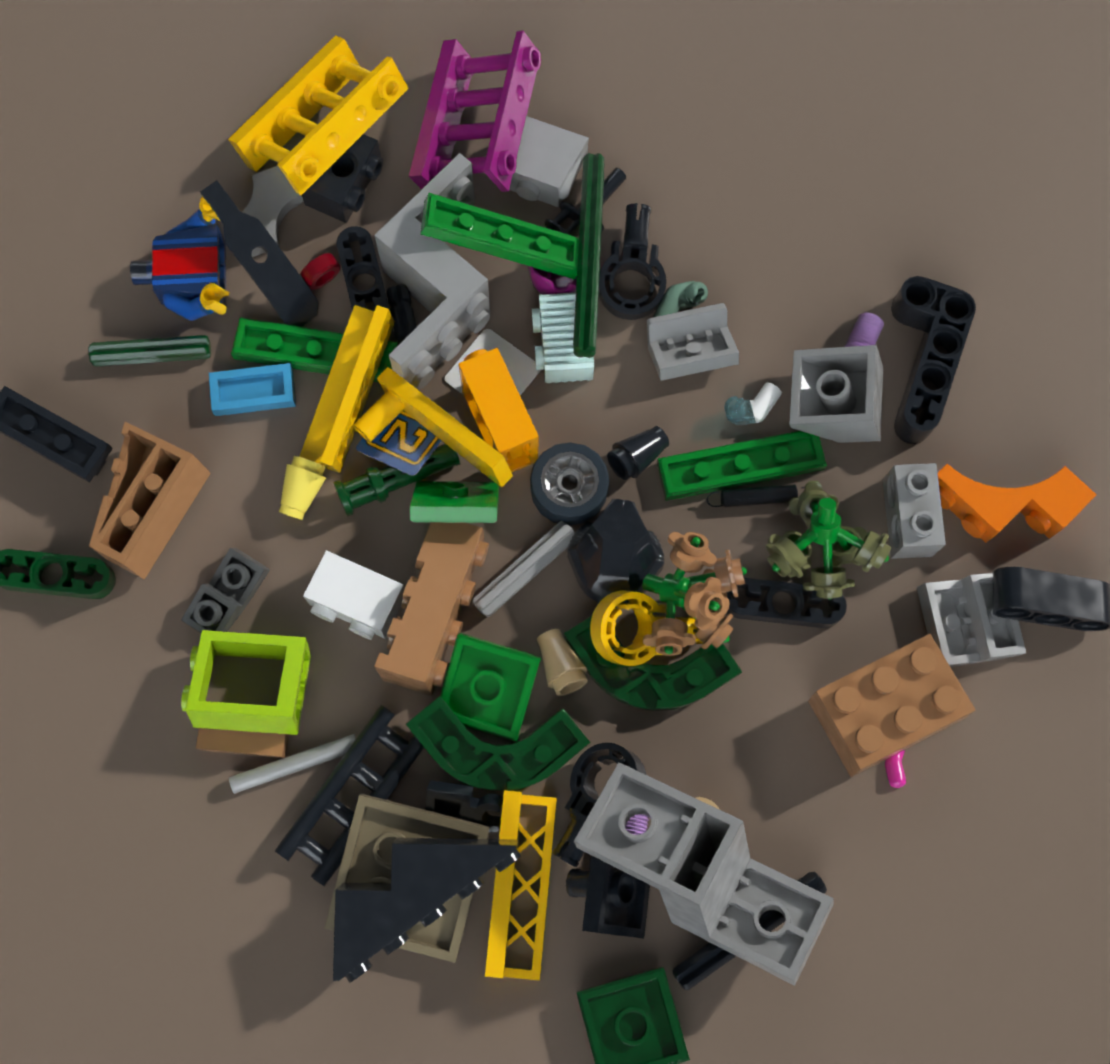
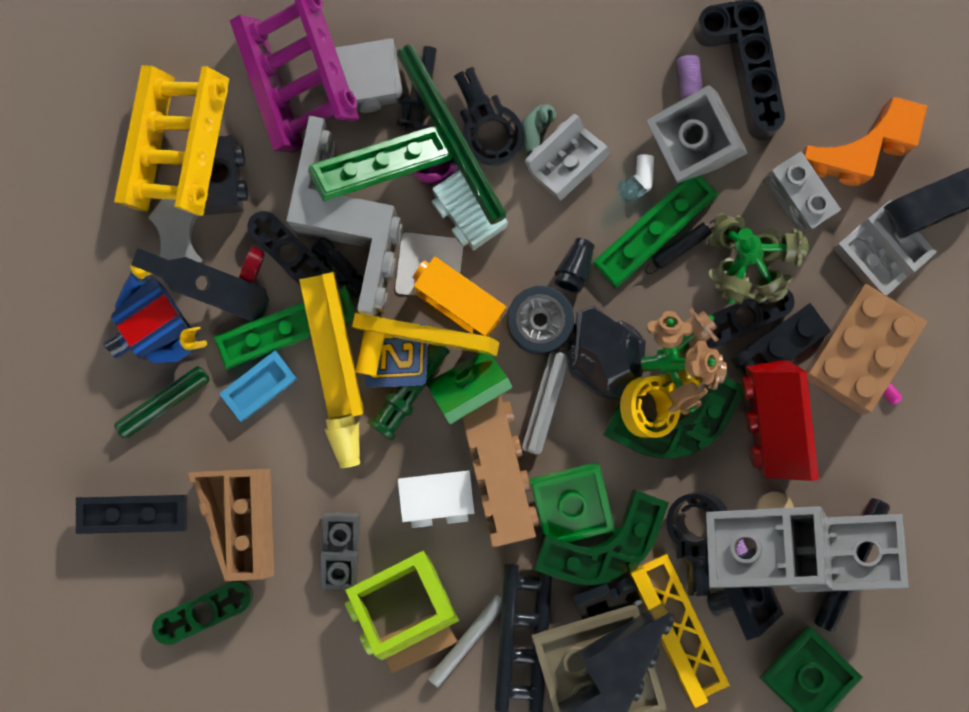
camera: 30 degrees left, 10 degrees up
tan cone [537,629,588,696] -> none
none -> black plate [731,303,831,375]
none -> red slope [741,360,819,481]

